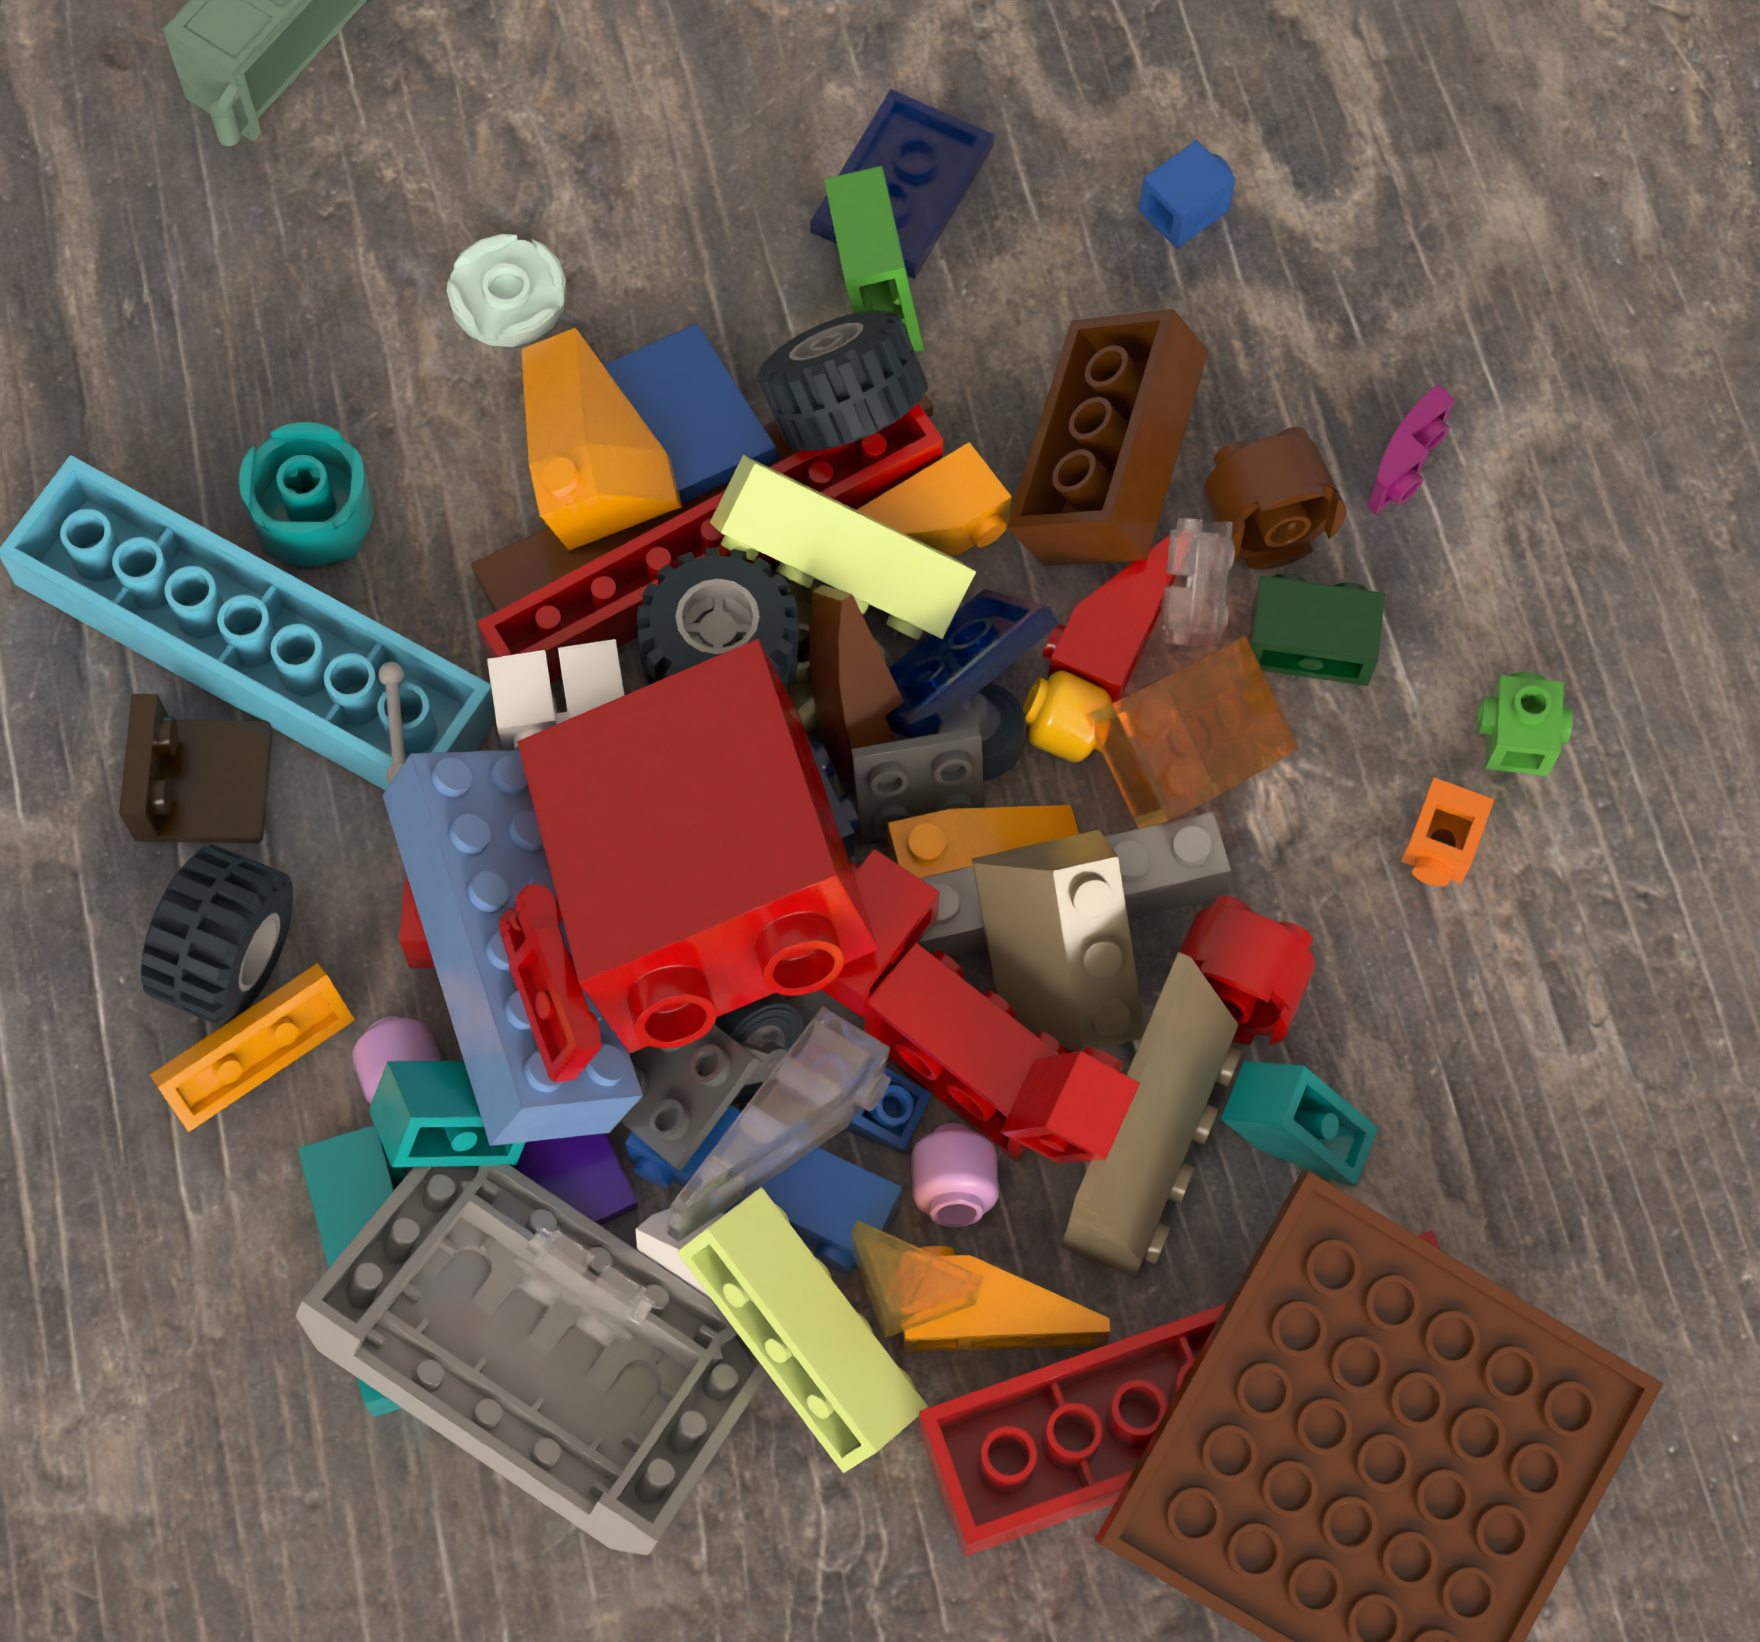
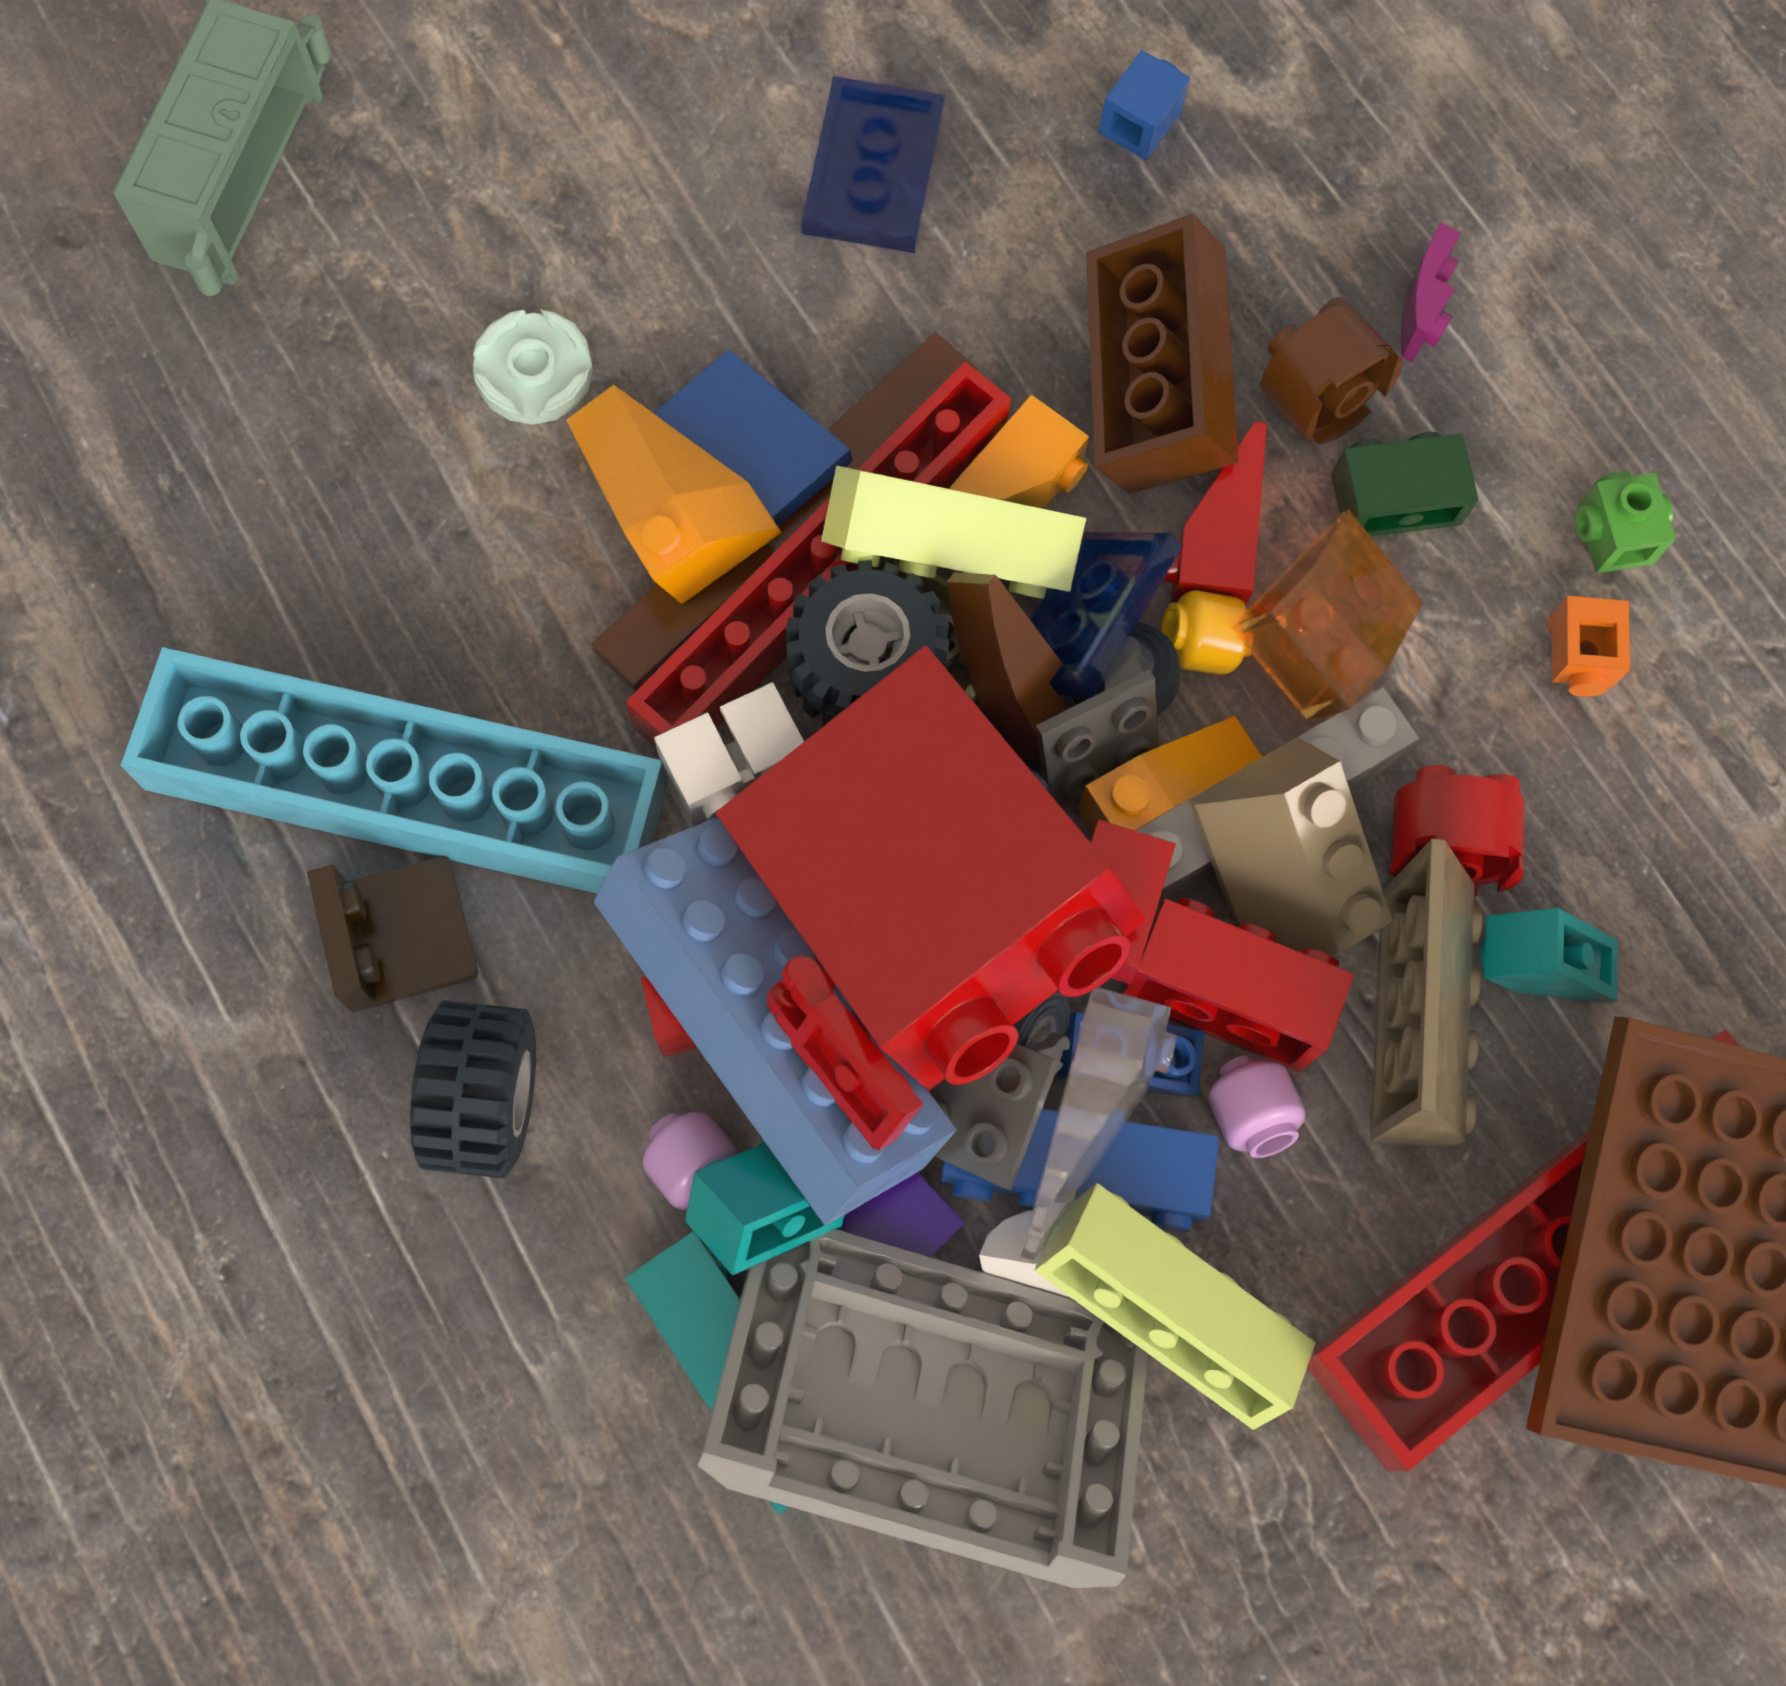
camera: 20 degrees left, 5 degrees up
light orange plate [150,963,355,1132] -> none
teal brick [239,422,374,567] -> none
light grey hinge [378,662,405,785] -> none
clear hinge [514,1226,655,1348] -> none
black wheel [757,311,928,451] -> none
bright green slope [824,166,924,352] -> none
clear yellow slope [851,1220,984,1338] -> none
light orange slope [901,1246,1110,1352] -> none
red brick [1000,1047,1140,1164] -> none
clear hinge [1160,518,1235,648] -> none

